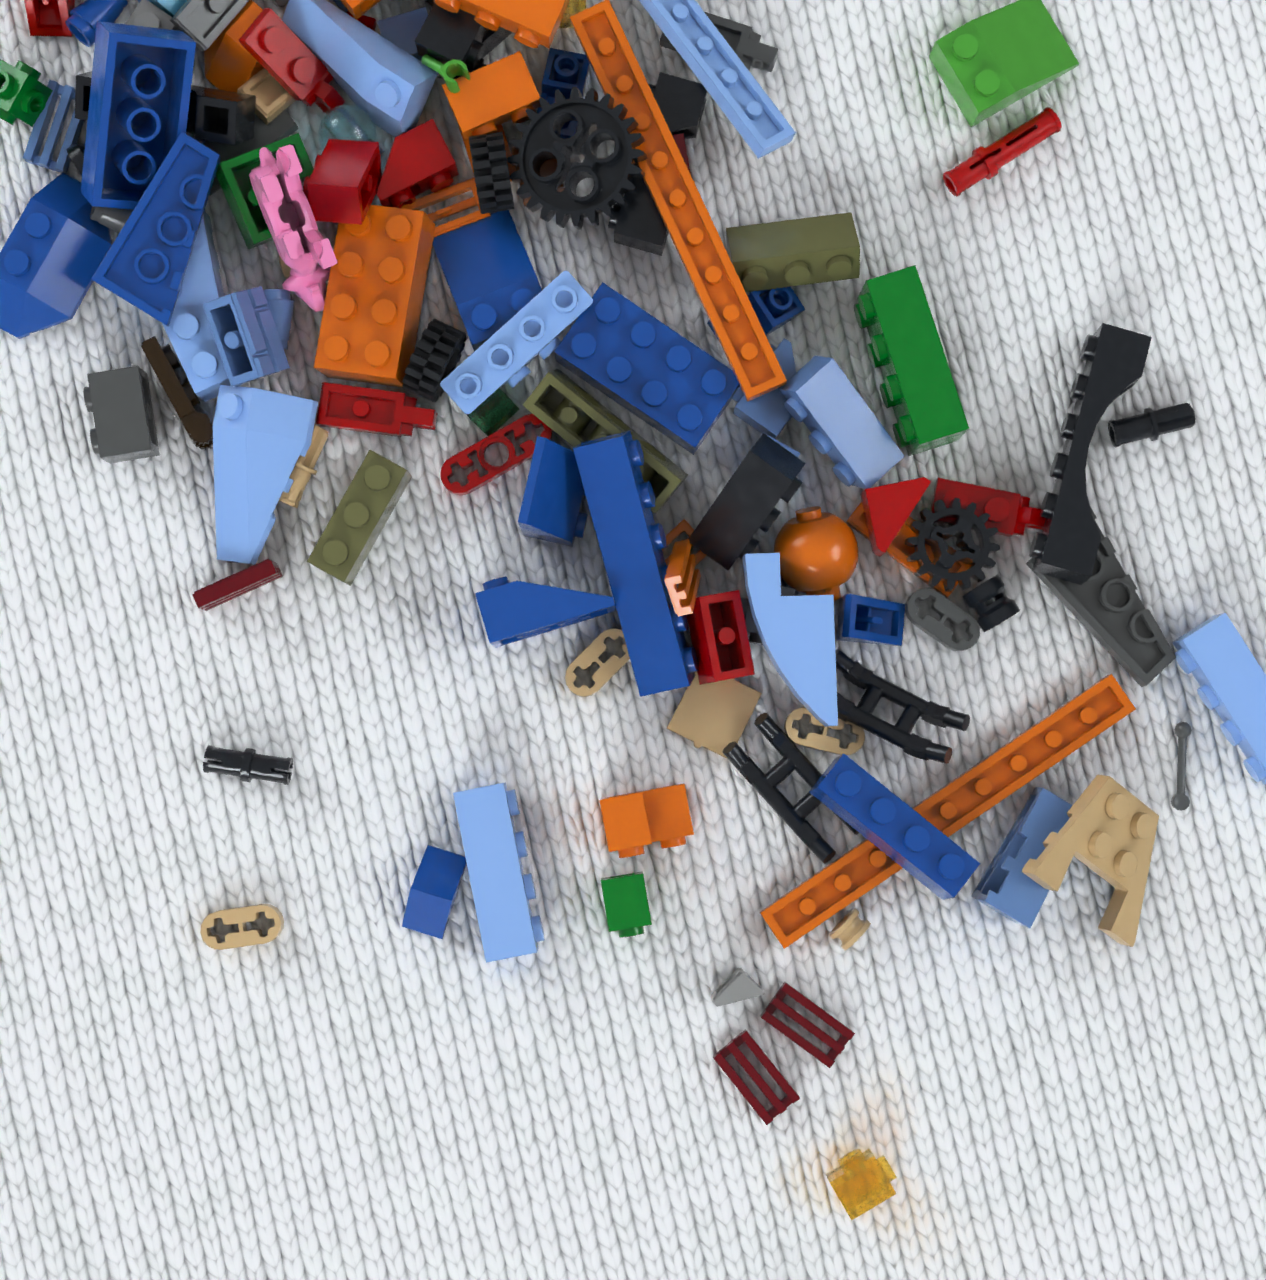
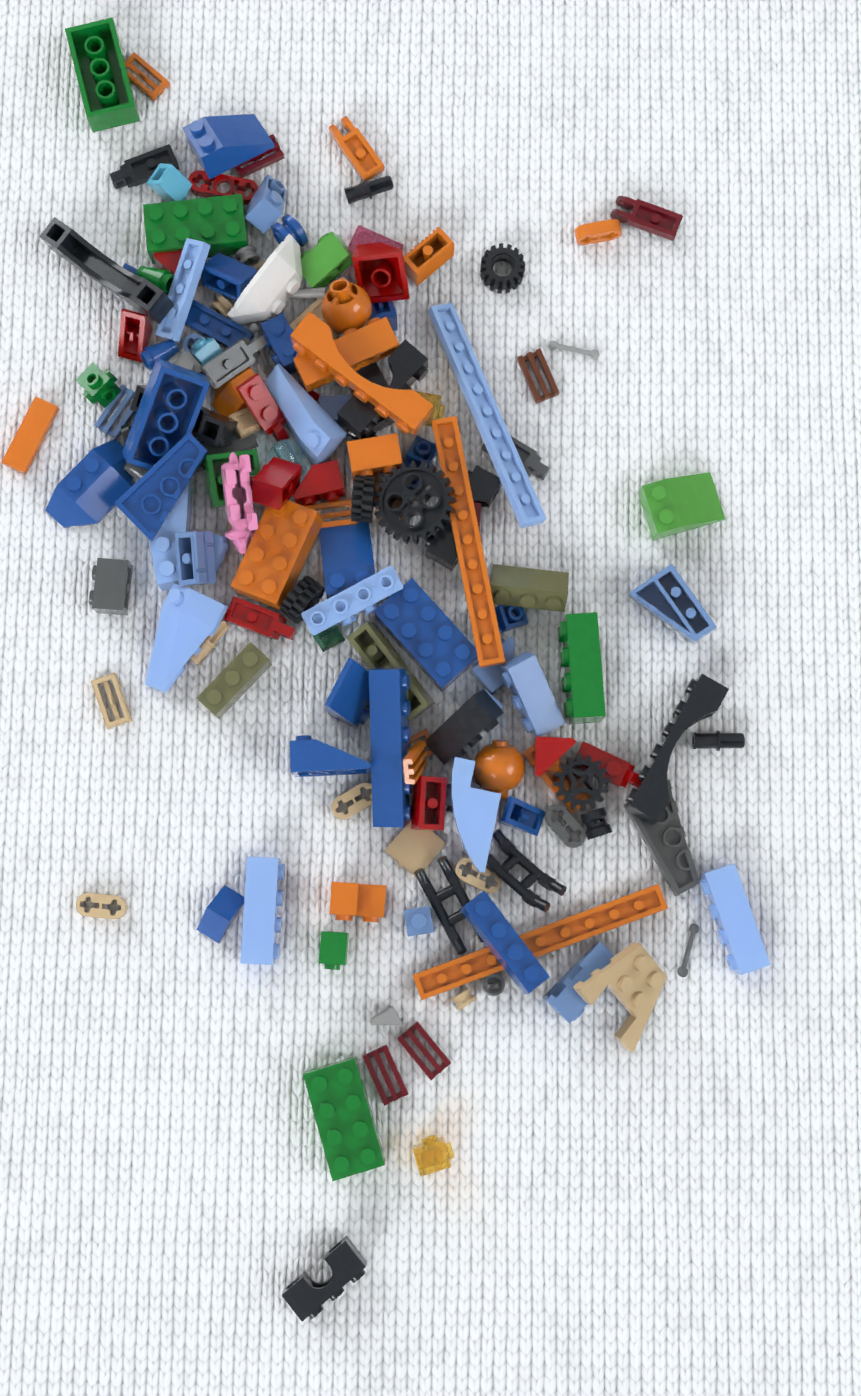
camera: 15 degrees right, 5 degrees down
dark brown hinge [141,336,213,450] -> none
dark red tile [192,559,283,611] -> none
black pin [203,745,293,785] -> none
bright green hand [421,54,471,94] -> none
red beam [440,414,553,496] -> none
red pin [943,107,1062,197] -> none
none -> tan tile [91,672,133,730]
none -> green brick [303,1056,386,1181]
none -> medium blue brick [404,906,434,937]
none -> dark grey hinge [483,974,505,996]
none -> medium blue wedge [629,564,717,644]

